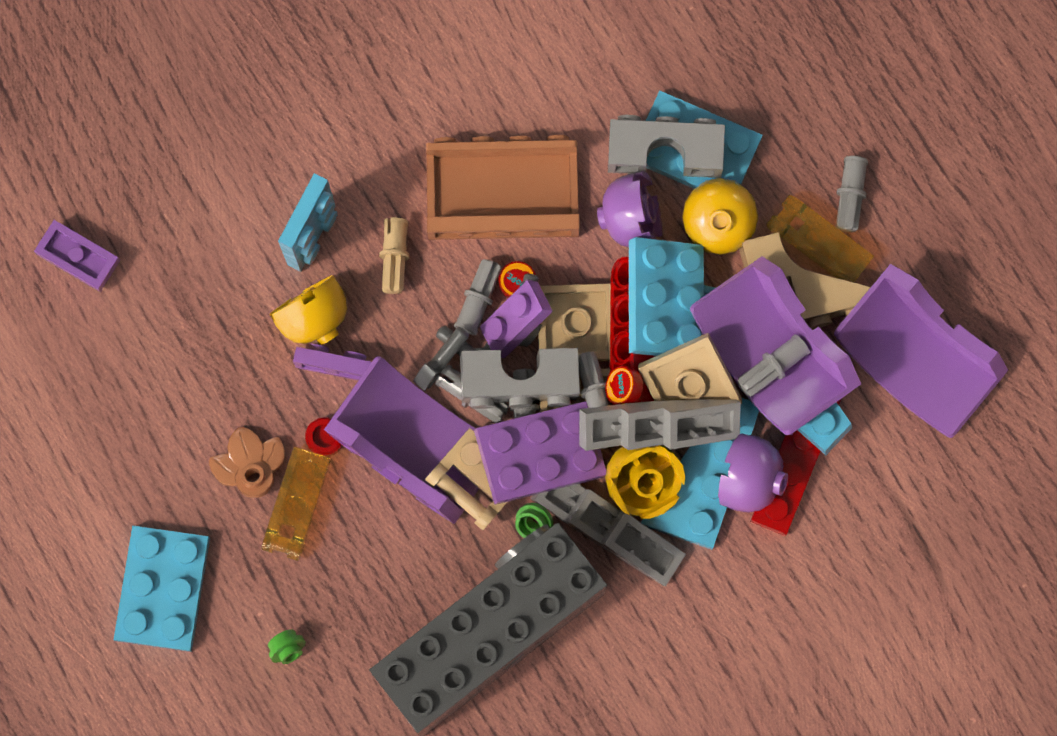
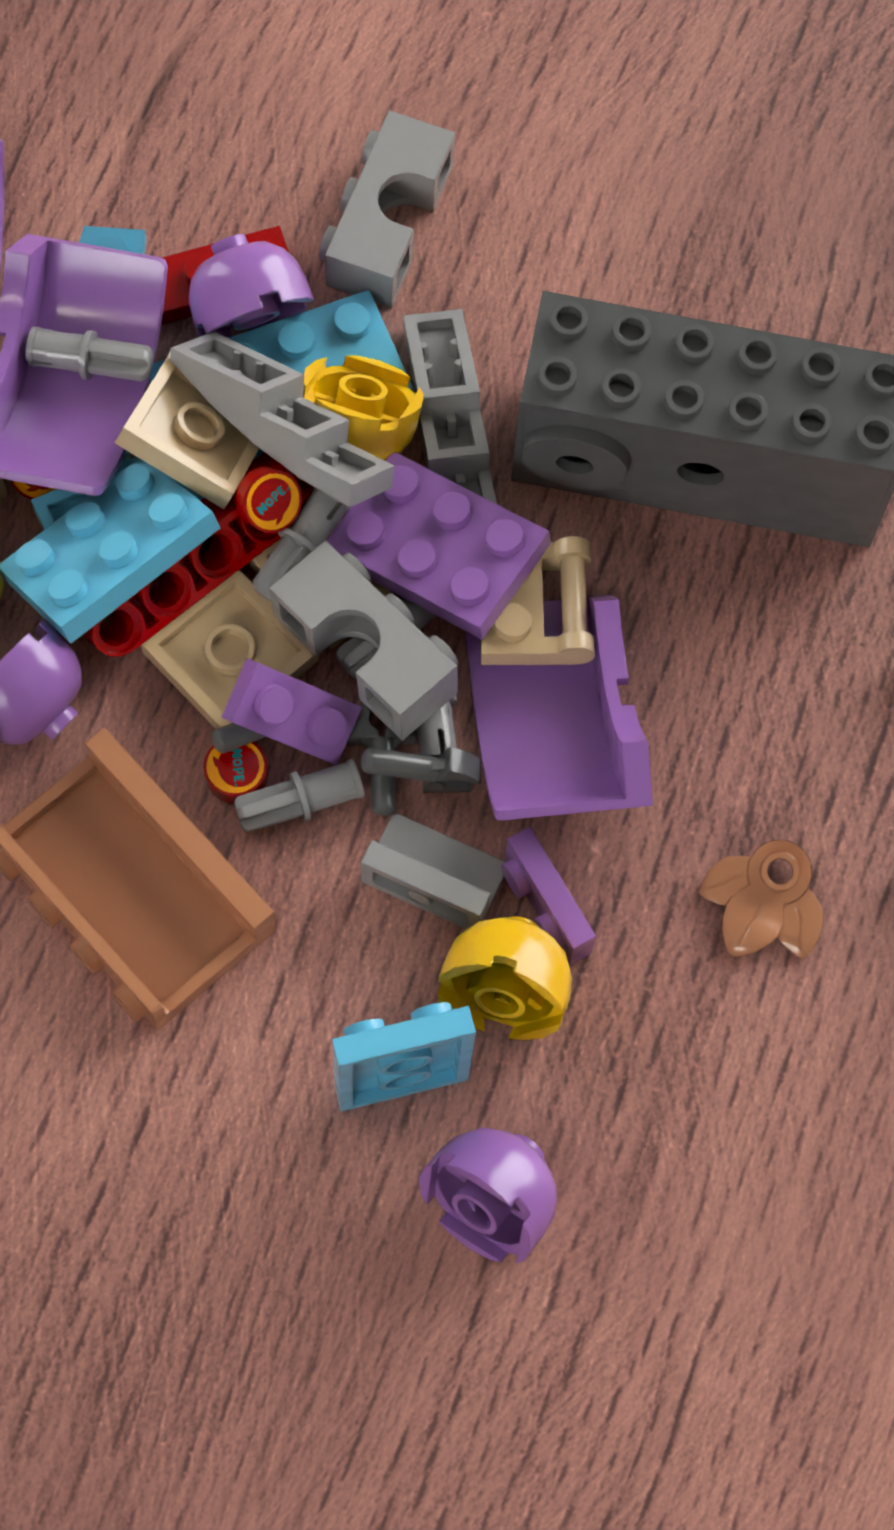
camera: 135 degrees left, 10 degrees down
medium lavender plate [34,220,120,292] -> none
clear yellow plate [261,447,331,561] -> none
red tile [305,417,343,457] -> none
tan axle [379,217,409,294] -> none
bright green plate [515,503,553,538] -> none
none -> light grey arch [319,110,455,308]
none -> light grey panel [361,814,506,929]
none -> medium lavender cylinder [419,1127,557,1263]

